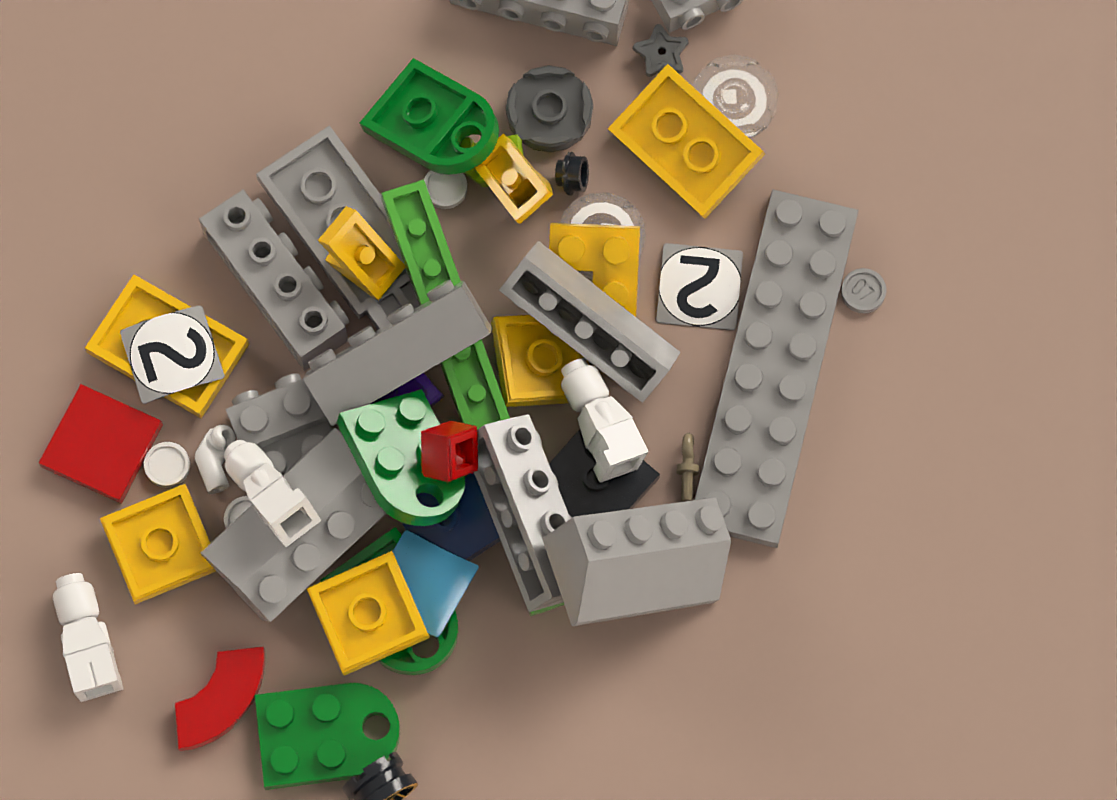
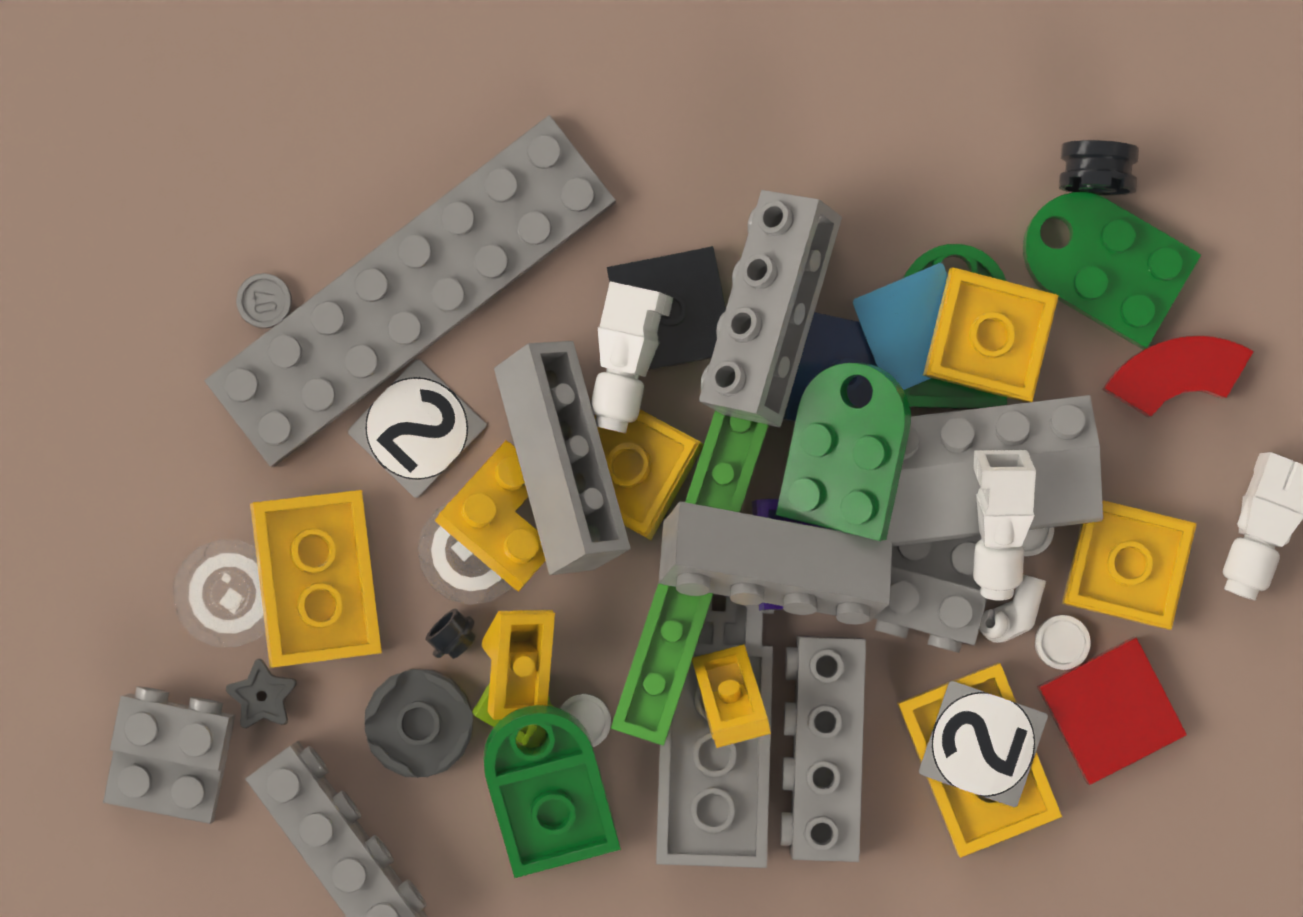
camera: 140 degrees left, 15 degrees up
red slope [421,421,478,482] -> none
light grey slope [542,497,731,626] -> none
dark tan hand [676,433,699,502] -> none

